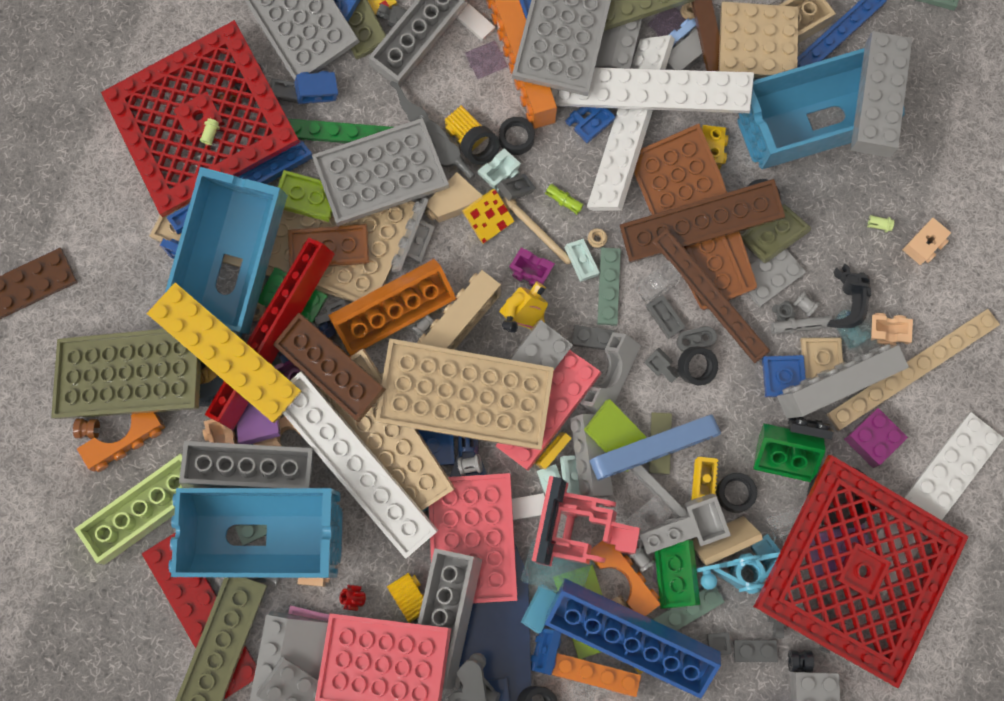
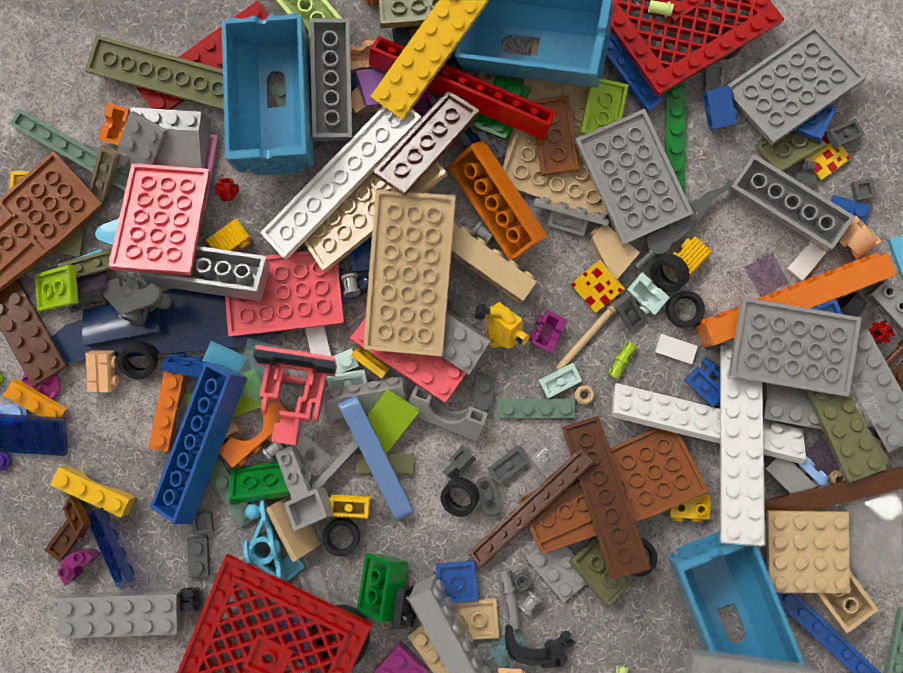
camera: 90 degrees right, 10 degrees up
none -> white tile [654,334,698,364]

